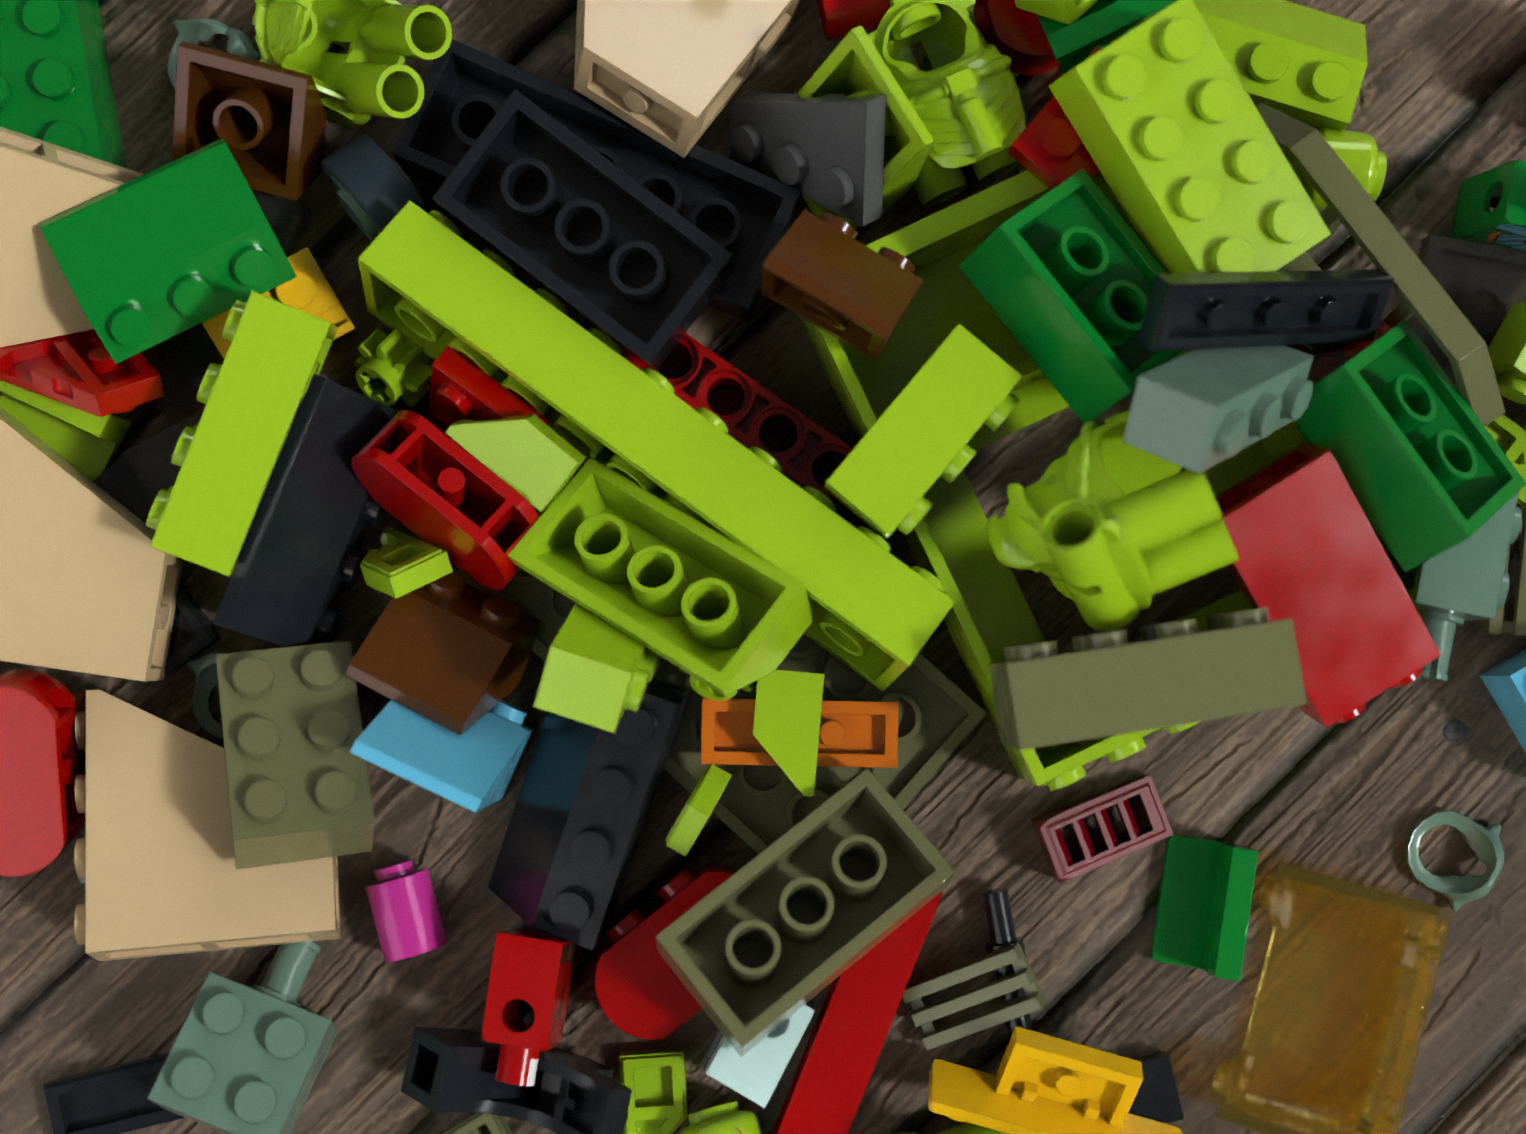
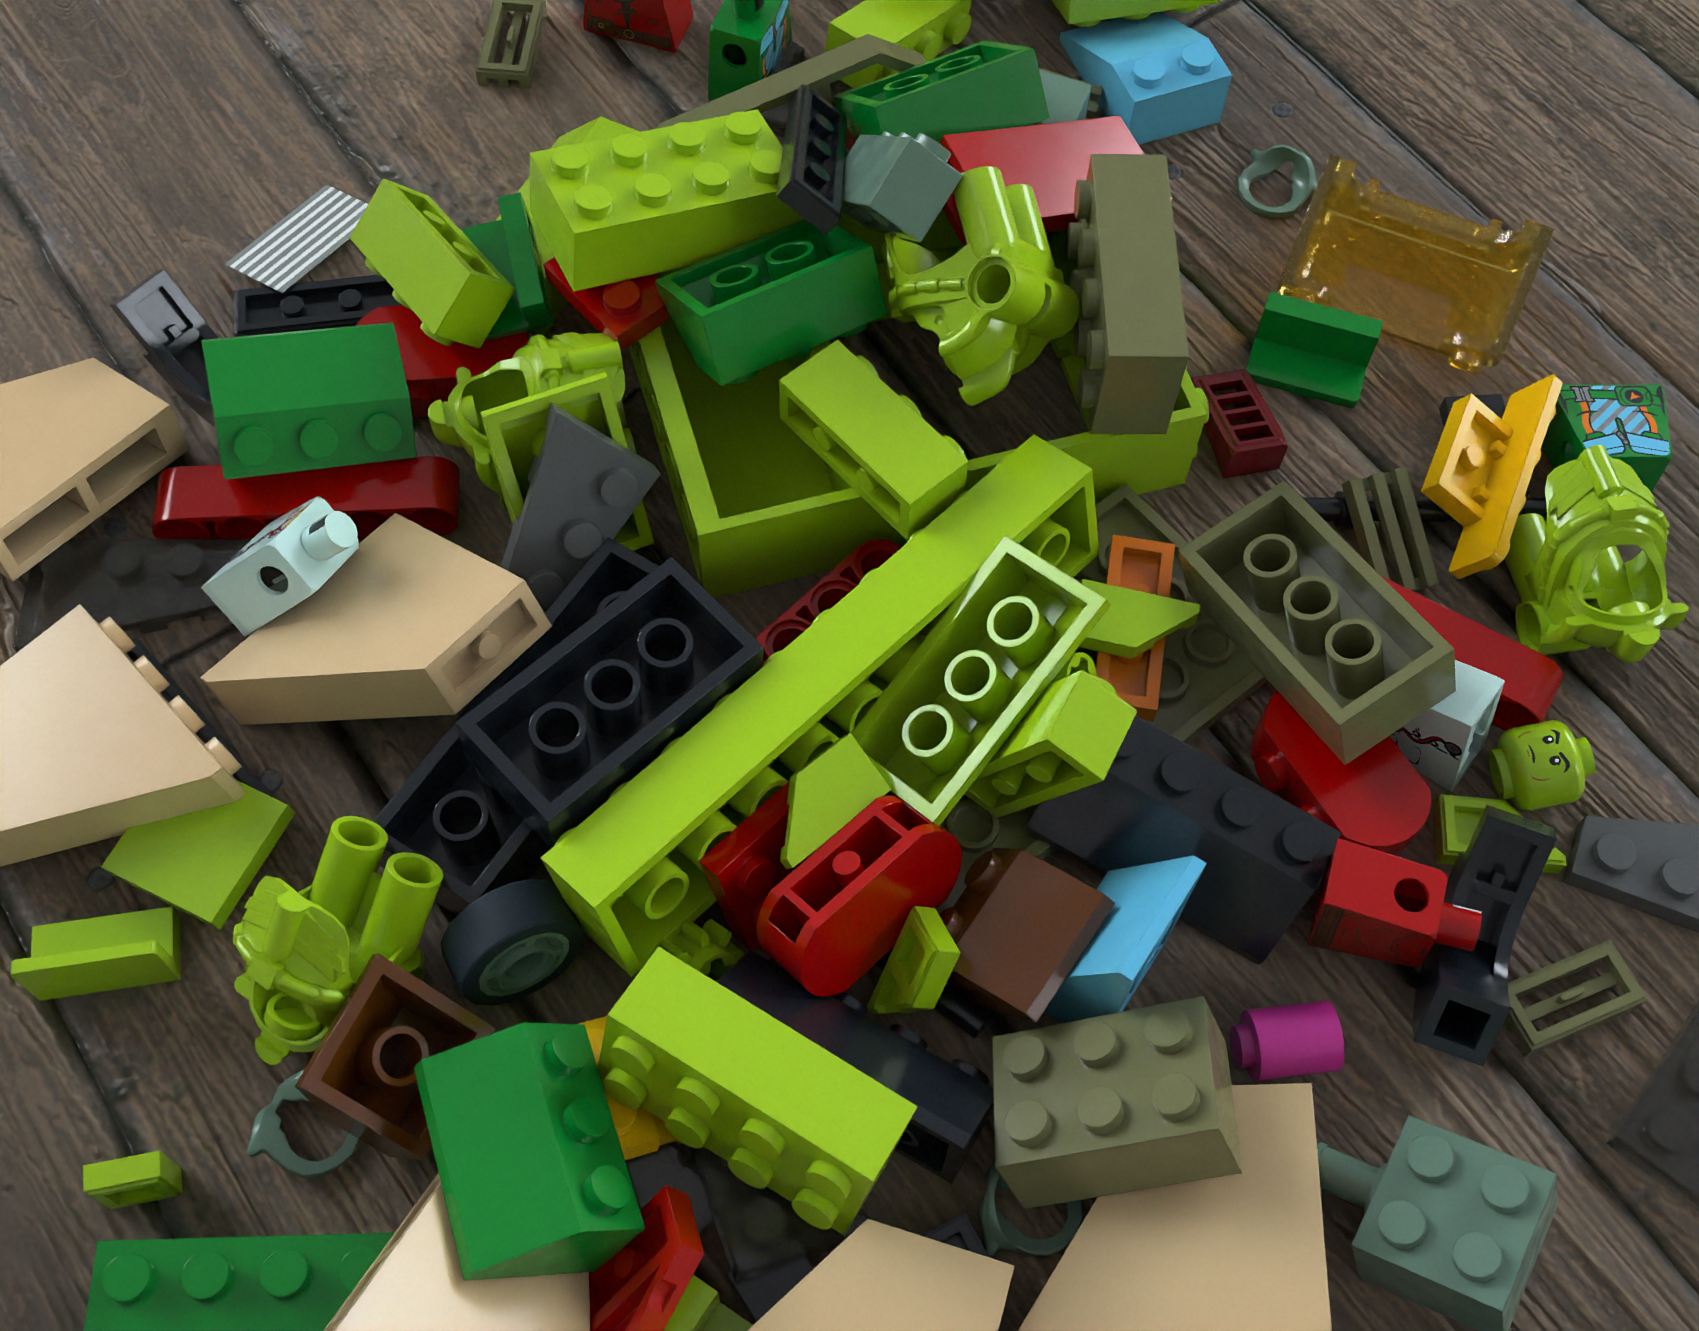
camera: 80 degrees left, 25 degrees down
lime tile [665,764,732,857] -> none
reddish brown slope [762,210,923,362] -> none

